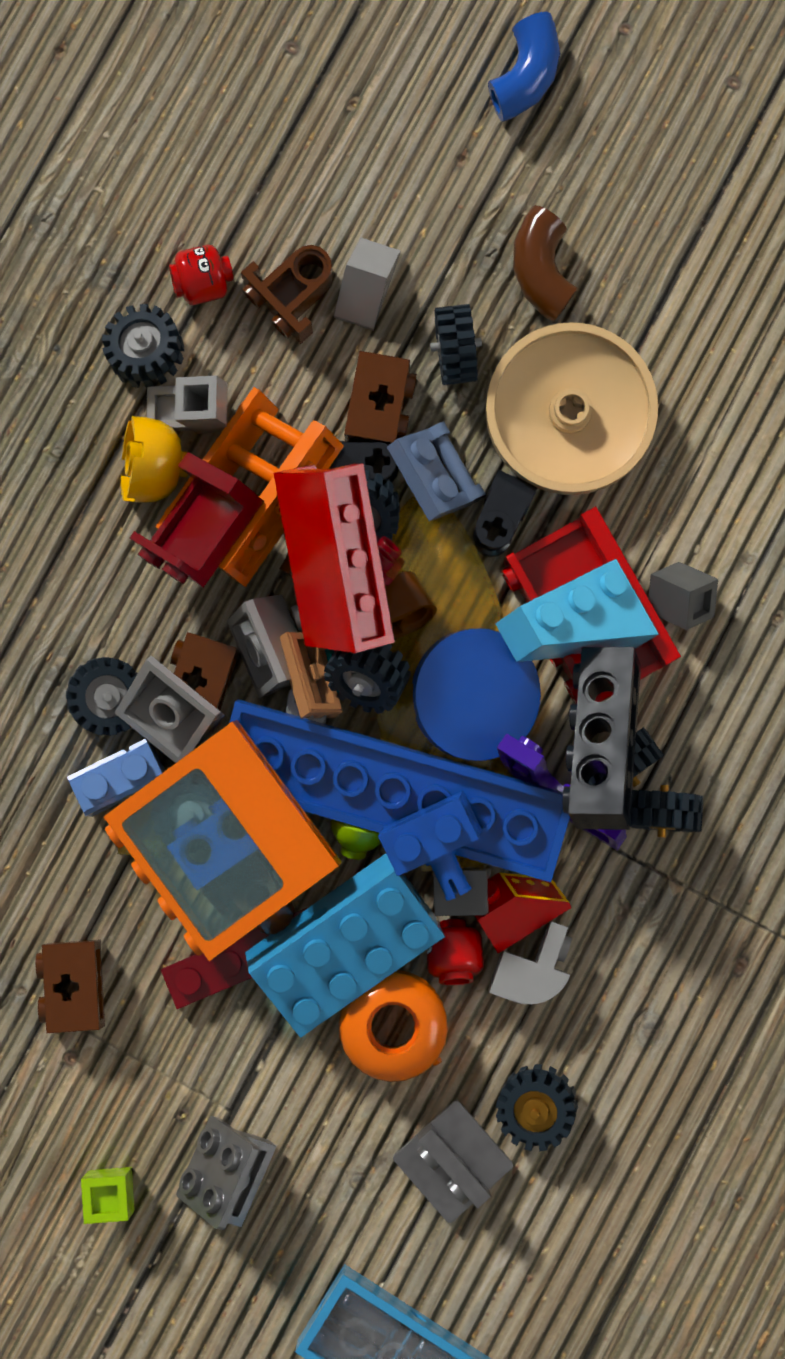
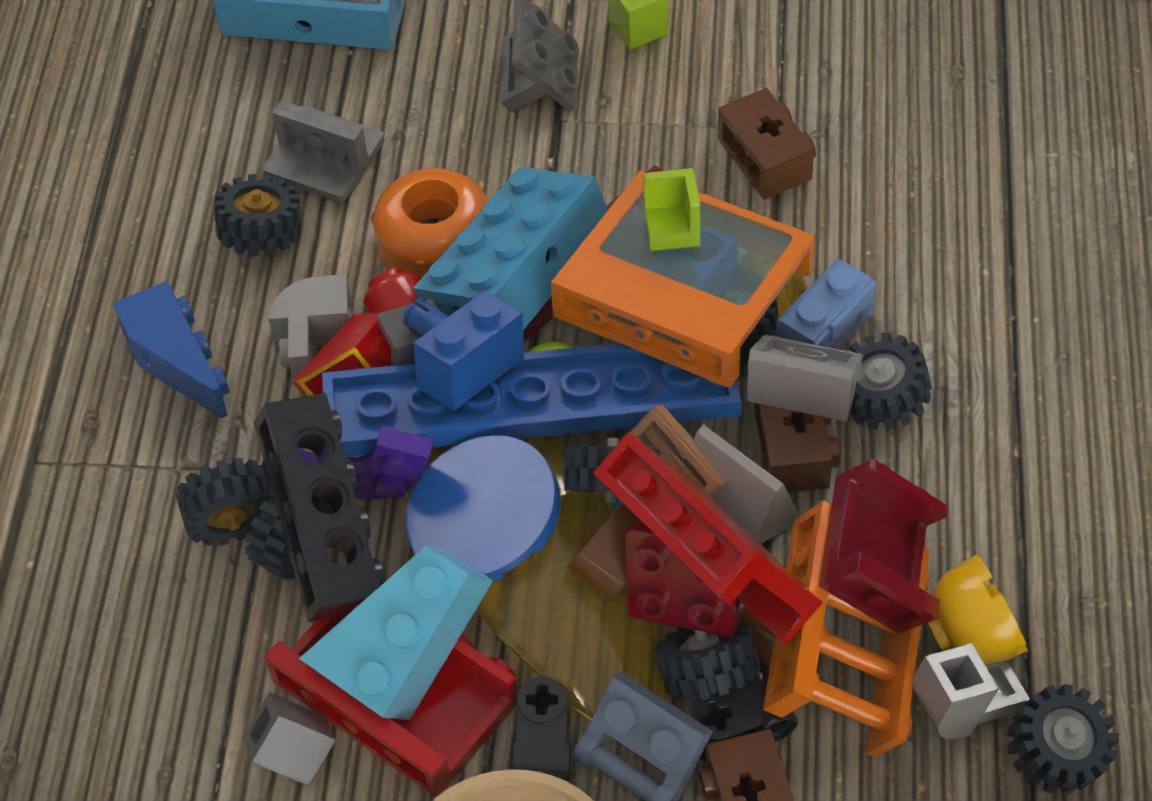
camera: 160 degrees right, 30 degrees down
none -> blue slope [113,281,230,418]
none -> lime panel [643,168,700,252]

